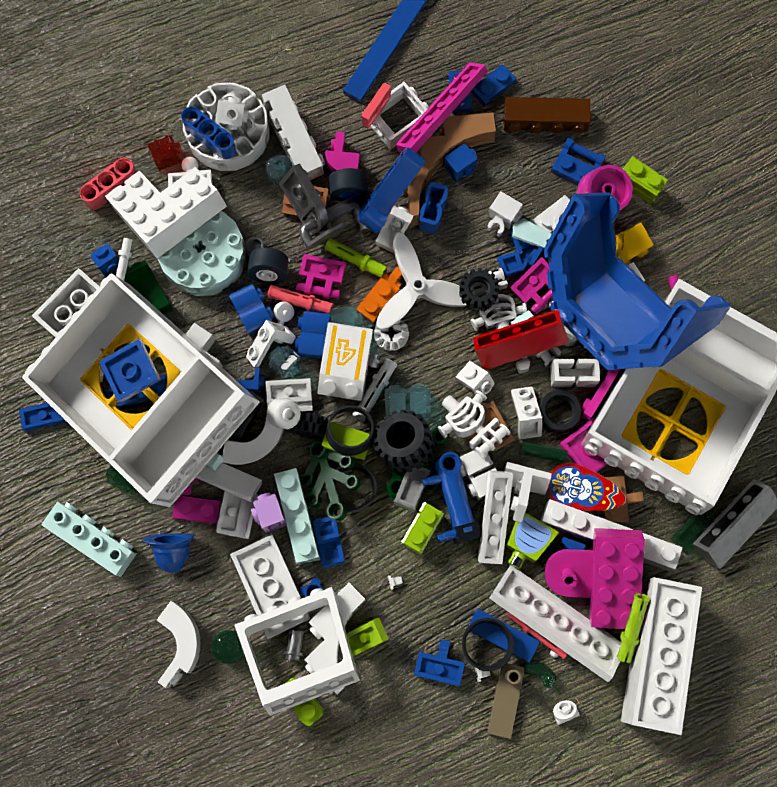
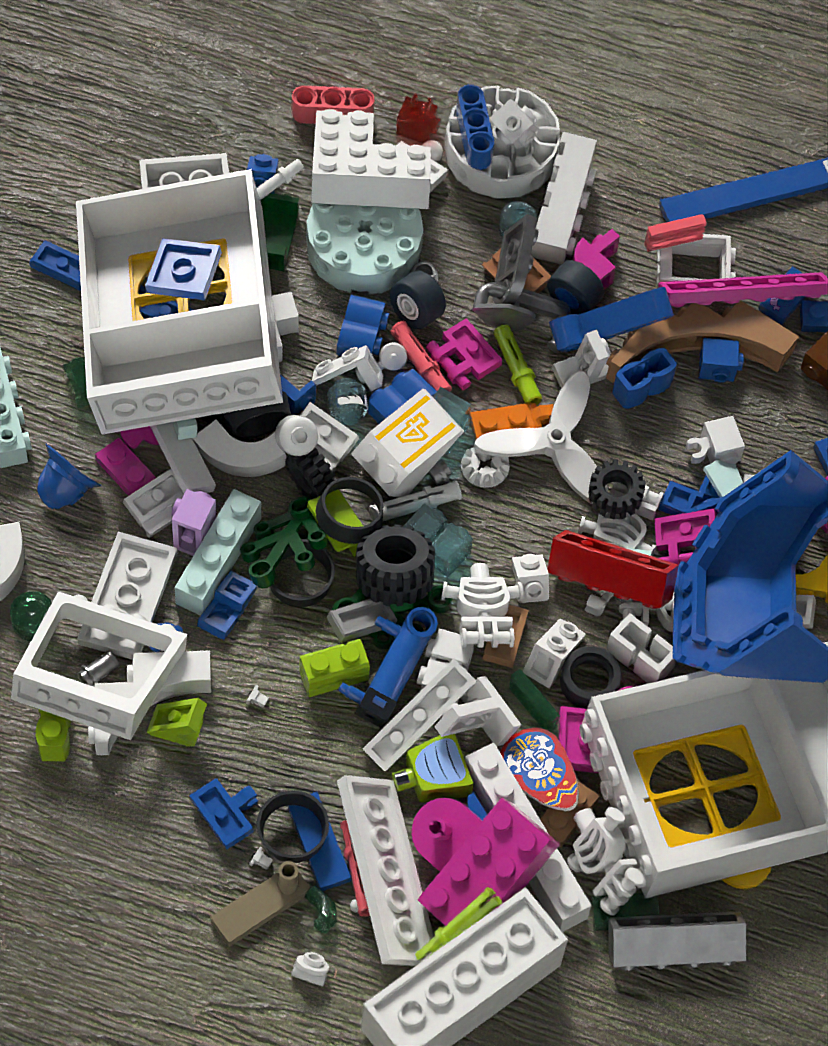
camera: 35 degrees right, 15 degrees down
none -> white piece [567,807,644,915]

